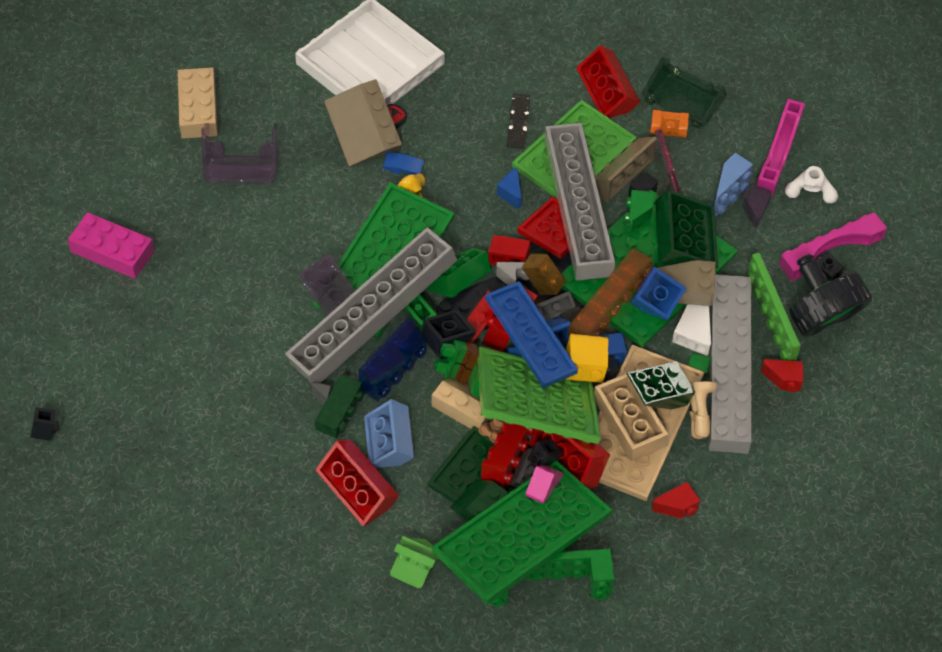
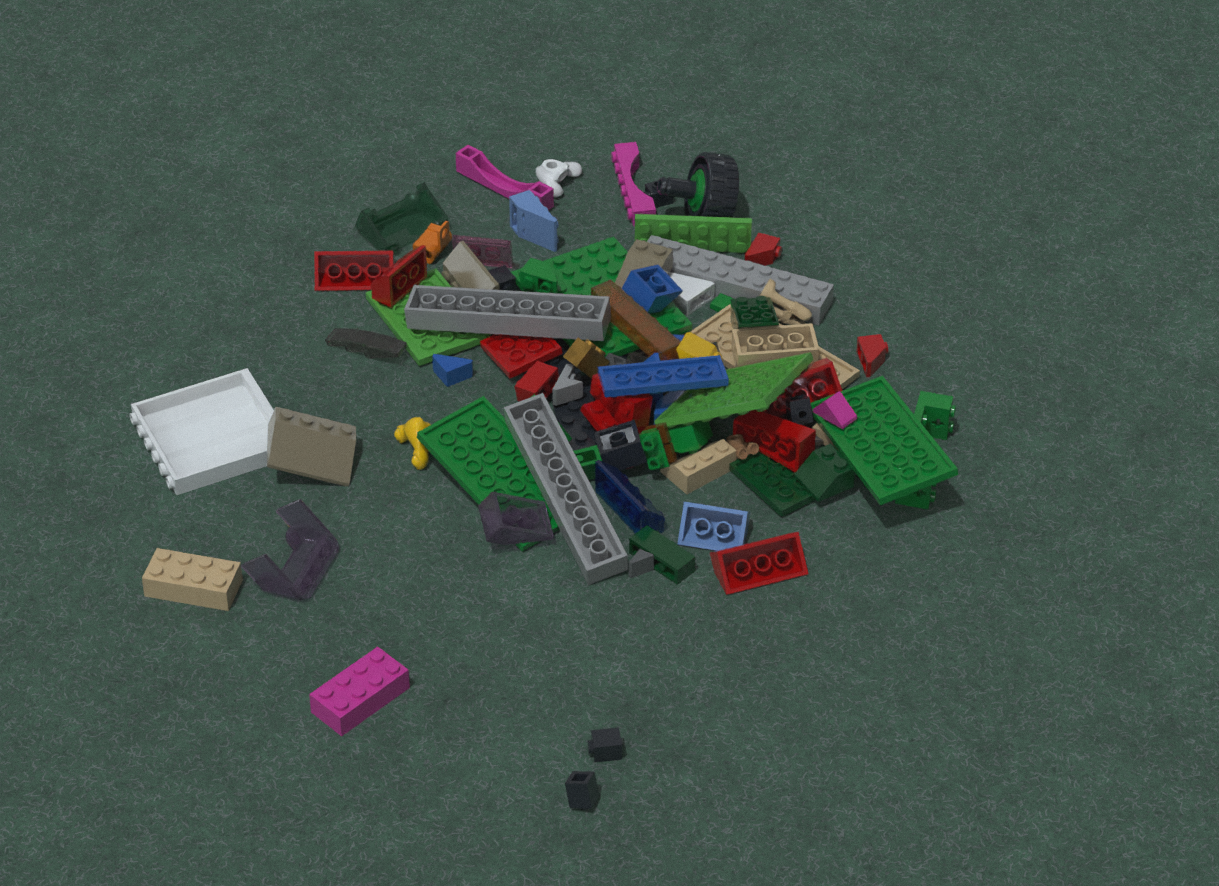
camera: 70 degrees left, 15 degrees down
blue slope [382,152,424,175] -> none
bright green piece [390,536,439,588] -> none
dark green slope [655,189,718,269] -> none
clear purple slope [742,184,772,229] -> none
none -> red slope [371,245,427,307]
none -> black brick [587,727,622,763]

